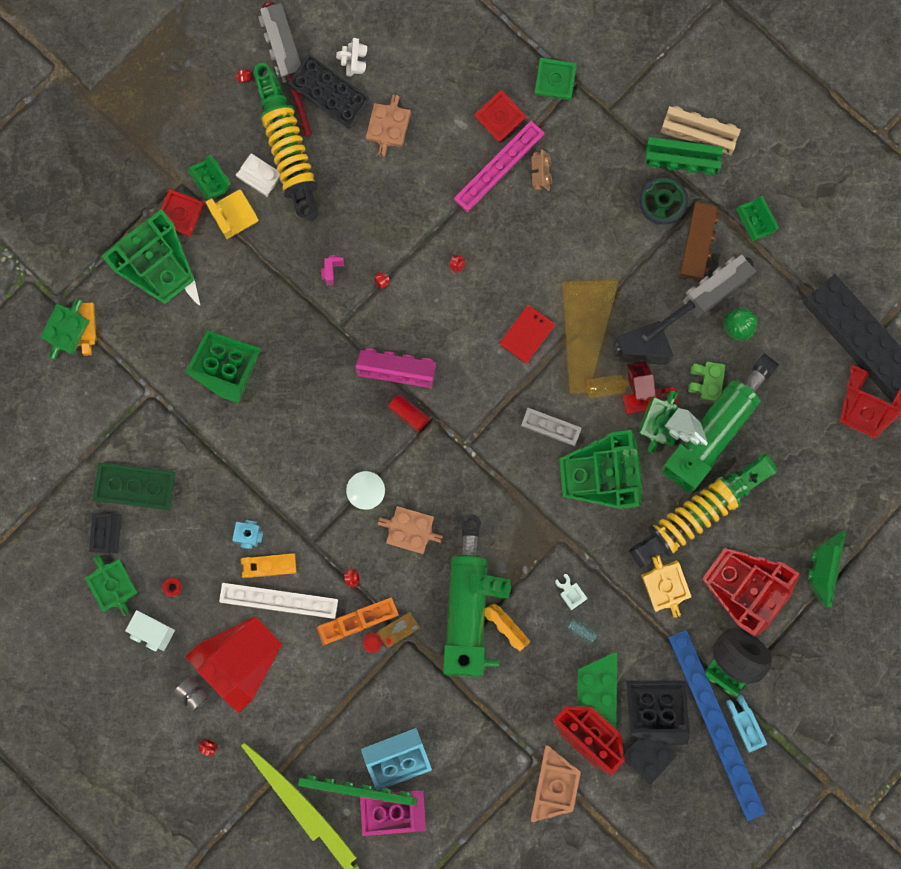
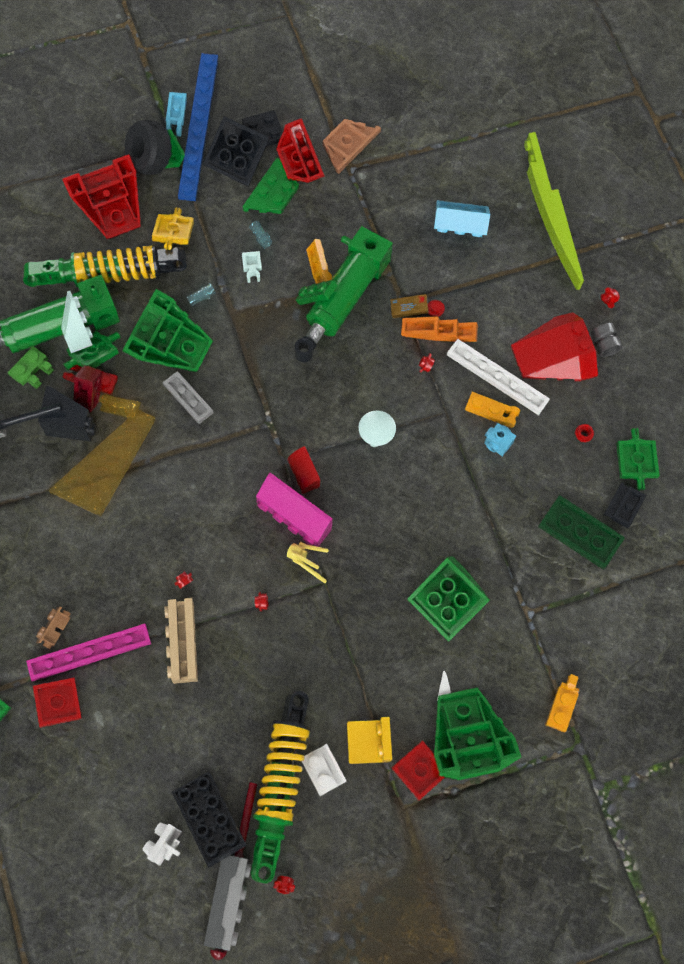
camera: 155 degrees left, 10 degrees down
green plate [41,298,90,360] -> none
light aqua brick [125,610,175,651] -> none
green bracket [187,154,230,201] -> none
green plate [298,775,418,806] -> none
dark pink bracket [321,255,344,285] -> none
dark pink slope [360,791,426,836] -> none
nougat plate [366,95,411,157] -> none
nougat plate [378,506,443,554] -> none
red container [499,305,556,364] -> none
green wedge [807,531,846,609] -> none
none -> tan brick [165,598,198,684]
none -> clear light blue pin [186,283,216,307]
none -> light yellow plant [287,542,329,583]

